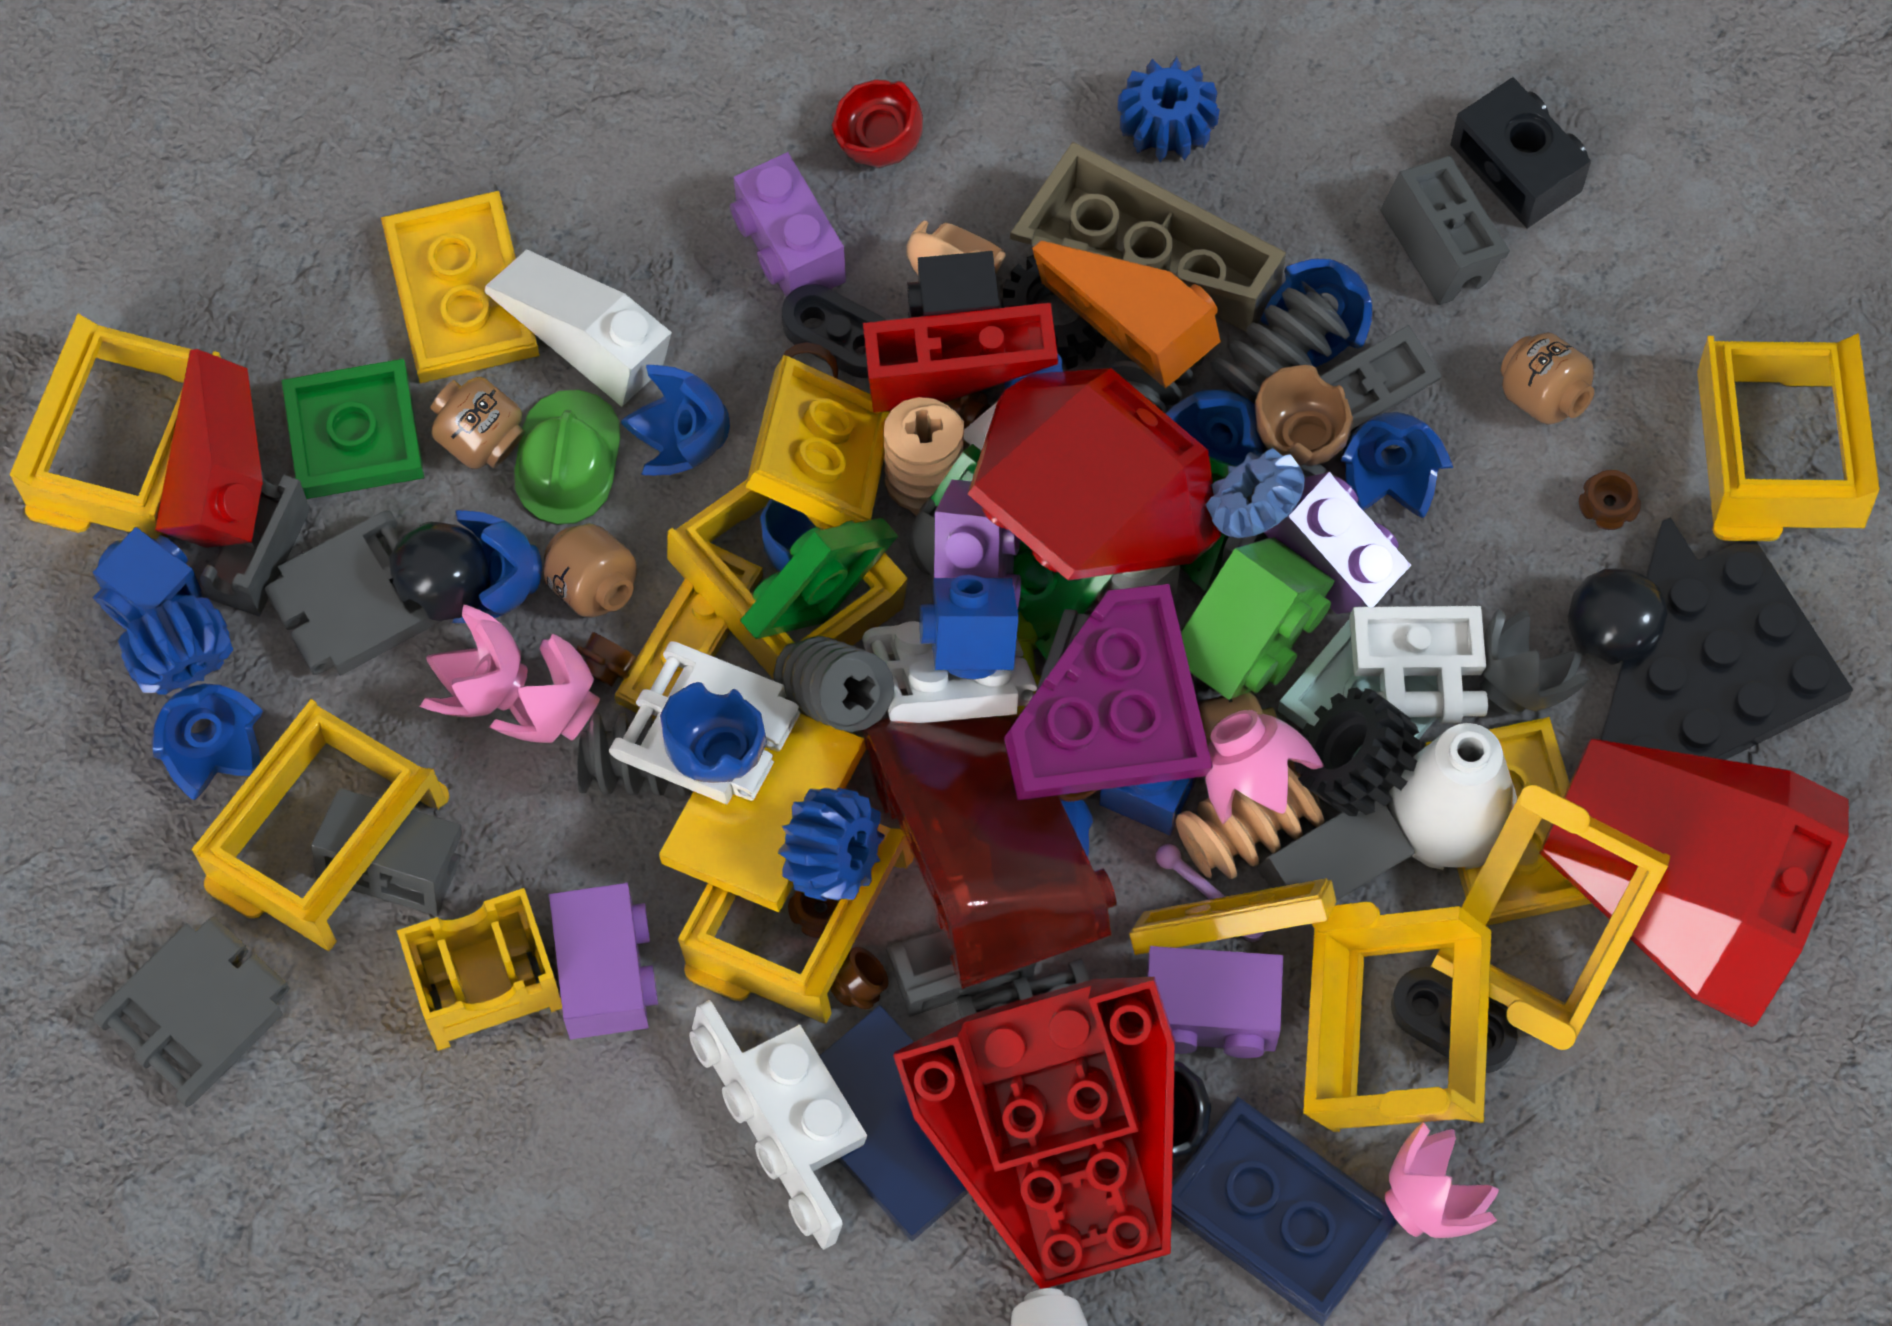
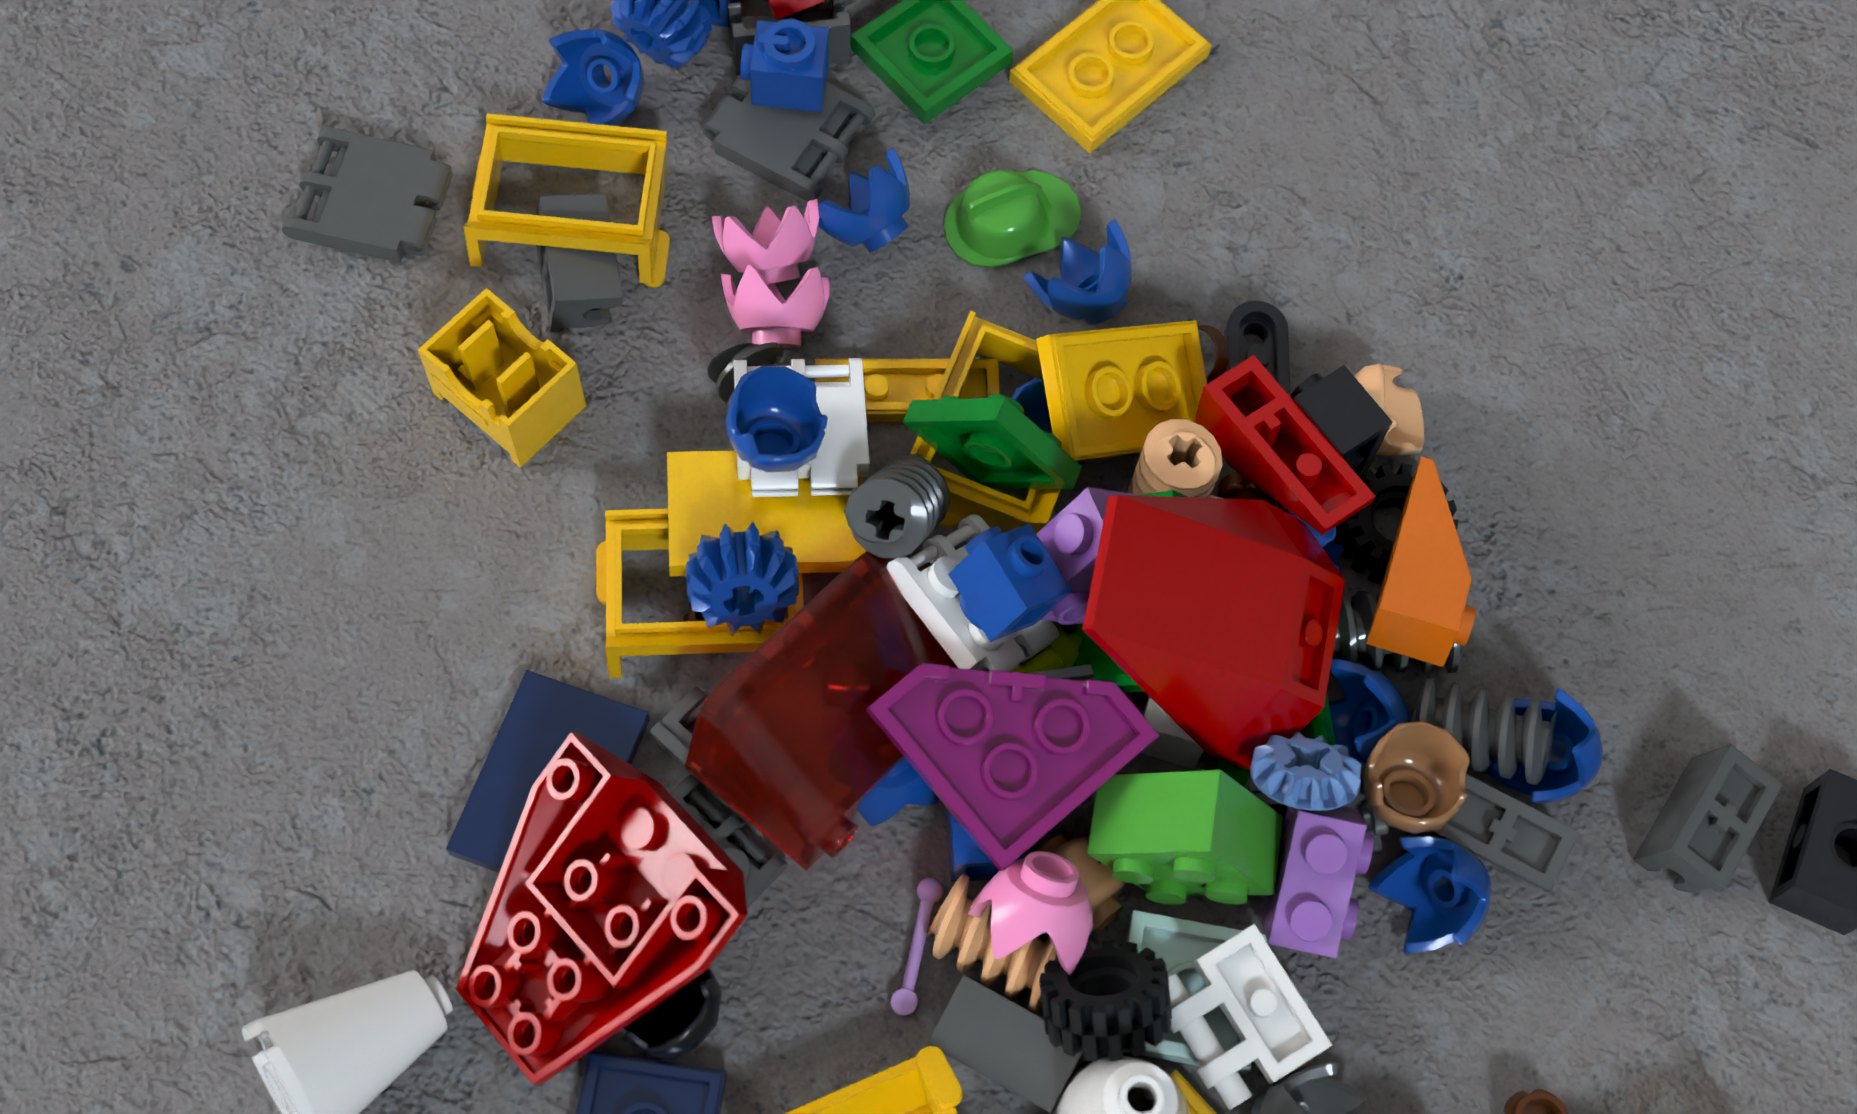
camera: 55 degrees right, 0 degrees up
black hair [390,521,490,621] -> none
medium nougat head [430,377,525,469] -> none
white slope [485,249,672,407] -> none
medium nougat head [543,523,637,618] -> none
medium lavender brick [549,883,658,1040] -> none
reddish brown plate [576,632,637,687] -> none
white bracket [689,1000,867,1250] -> none
medium lavender brick [730,152,846,297] -> none
reddish brown plate [830,947,889,1010] -> none
red hair [831,79,923,168] -> none
dark tan wedge [1010,142,1286,332] -> none
blue gear [1117,56,1220,162] -> none
yellow tile [1129,878,1337,955] -> none
medium lavender brick [1146,946,1283,1058] -> none
medium nougat head [1500,332,1594,425] -> none
none -> blue brick [740,19,829,112]

